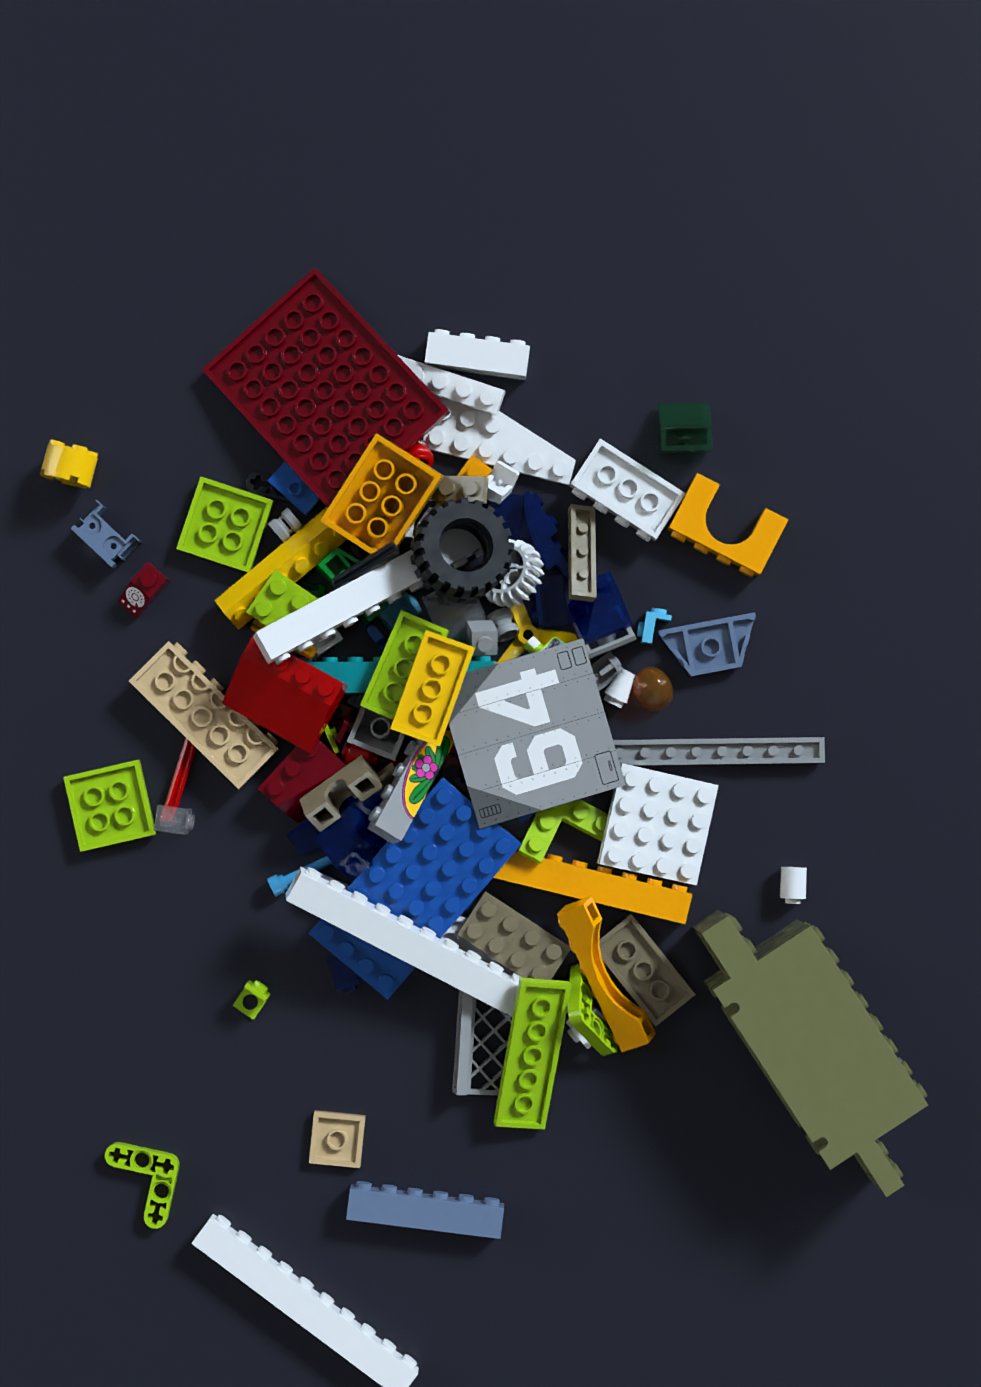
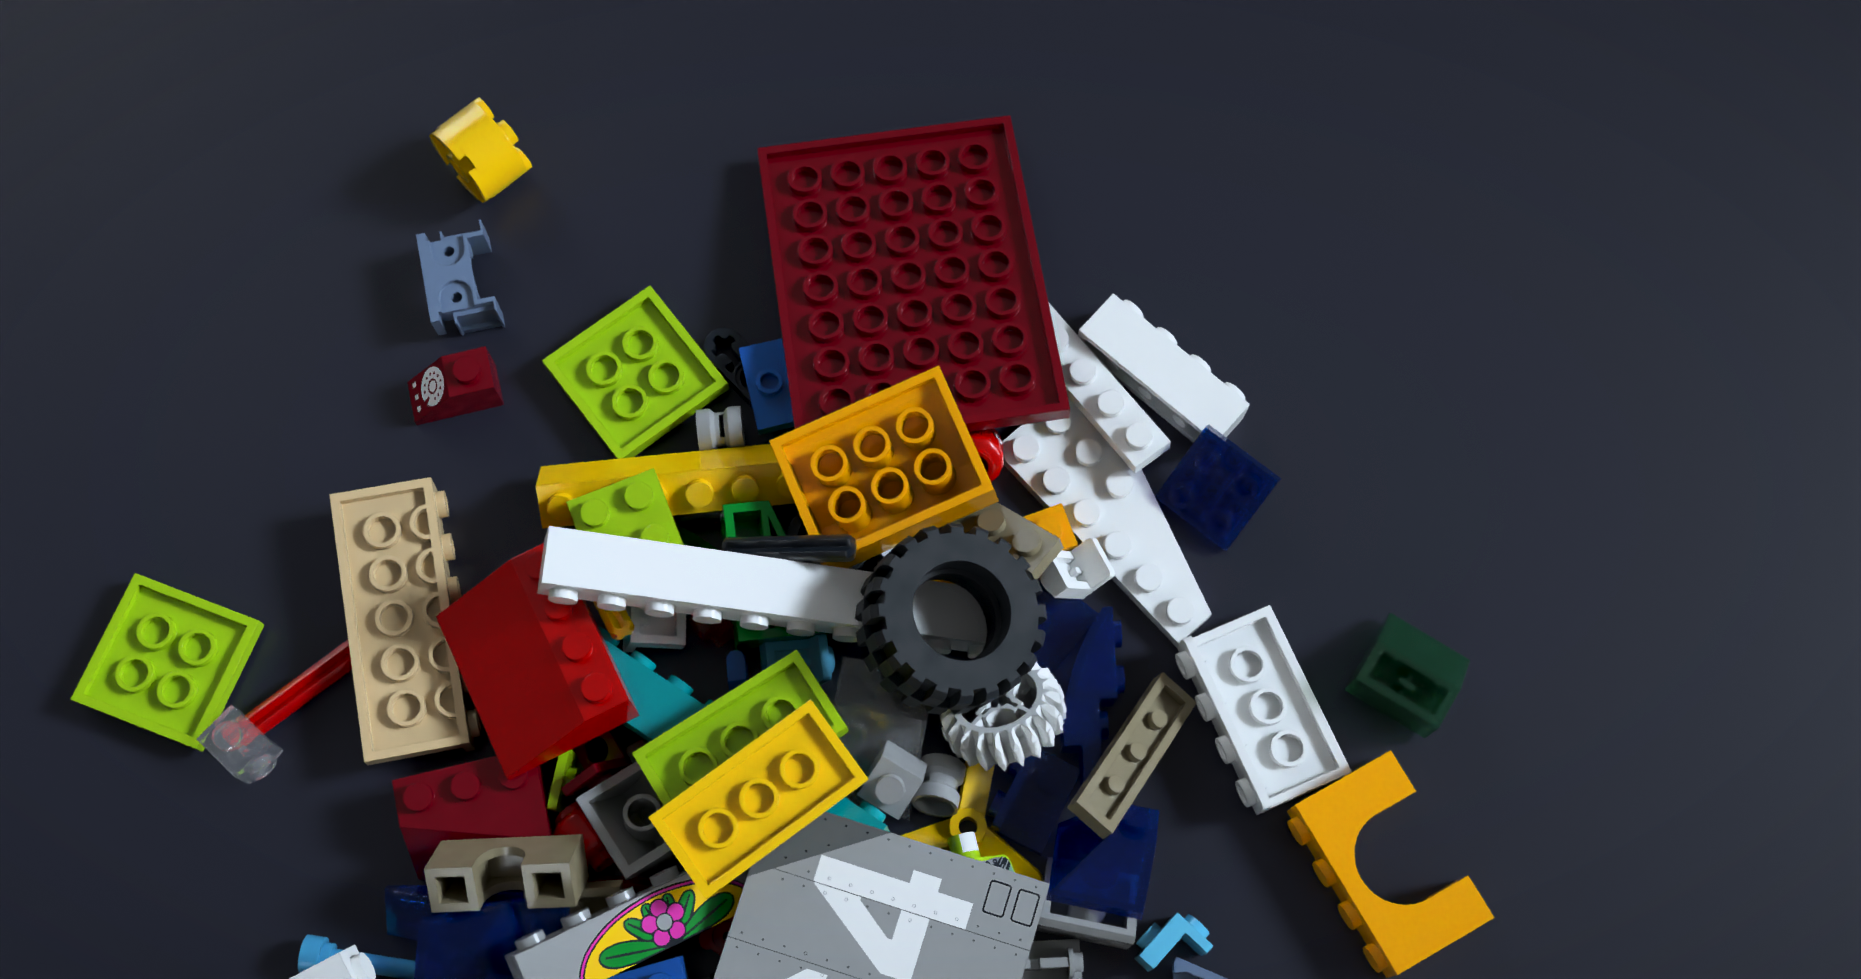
camera: 35 degrees right, 15 degrees down
none -> clear blue tile [1155,425,1281,551]

